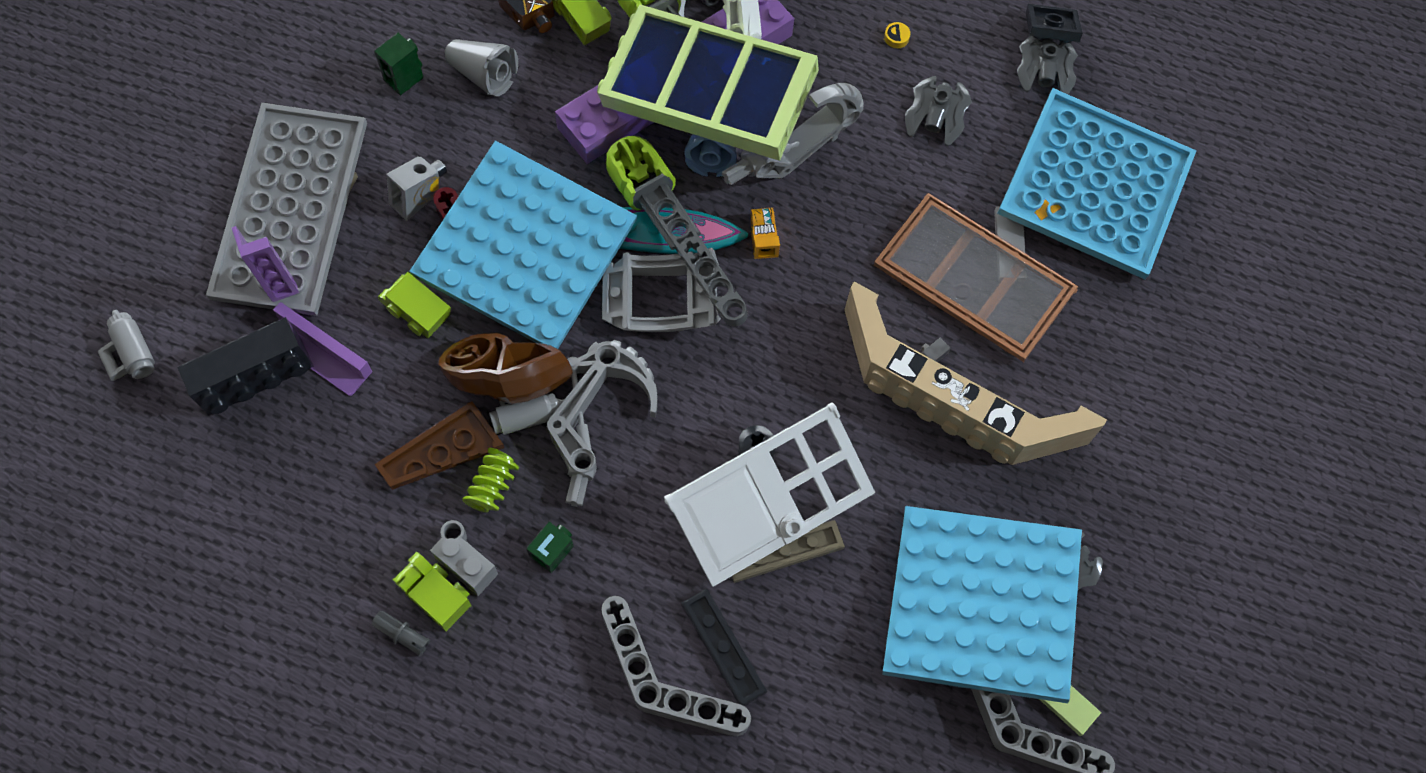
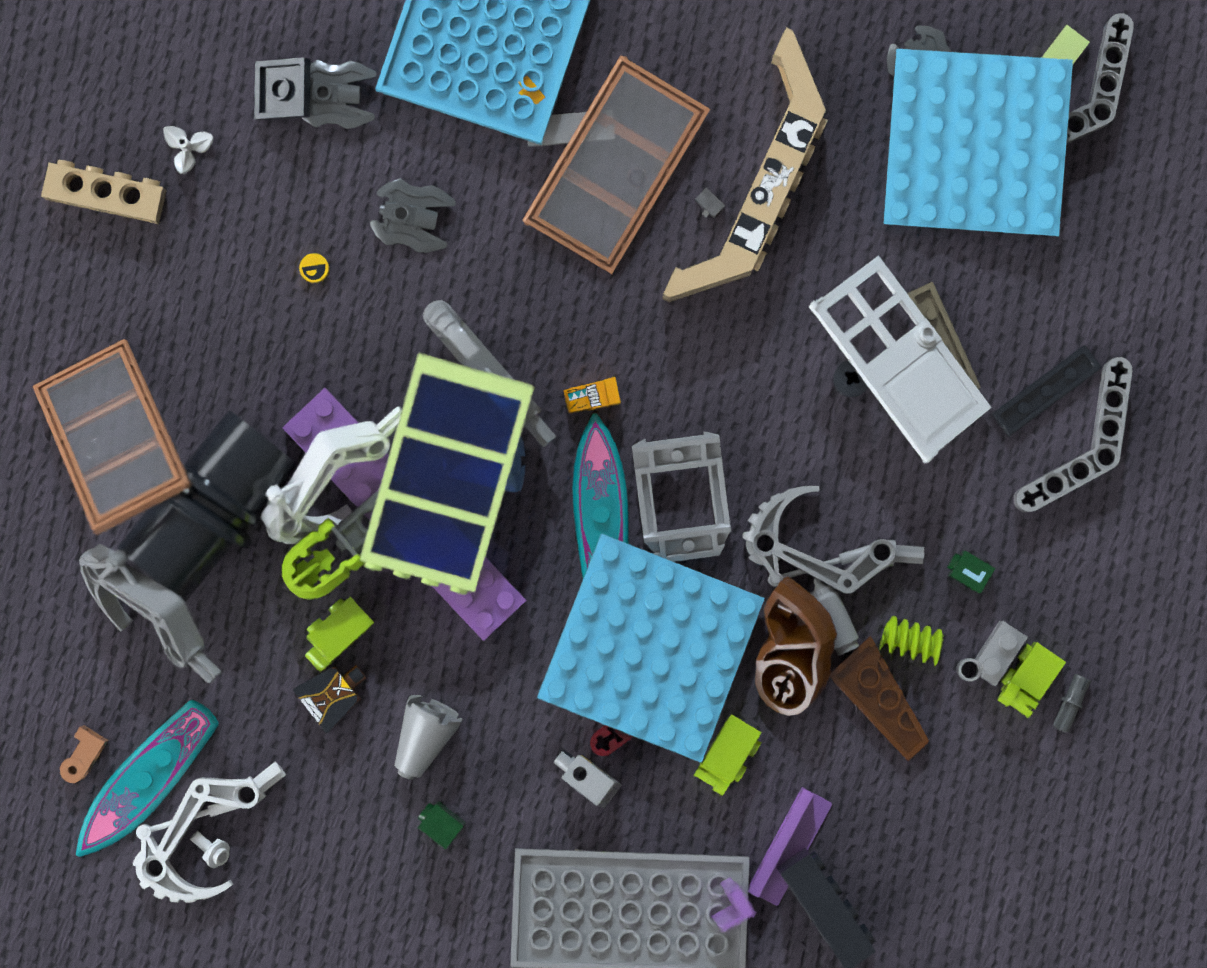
camera: 90 degrees left, 20 degrees up
dark grey piece [606,136,748,326] -> none

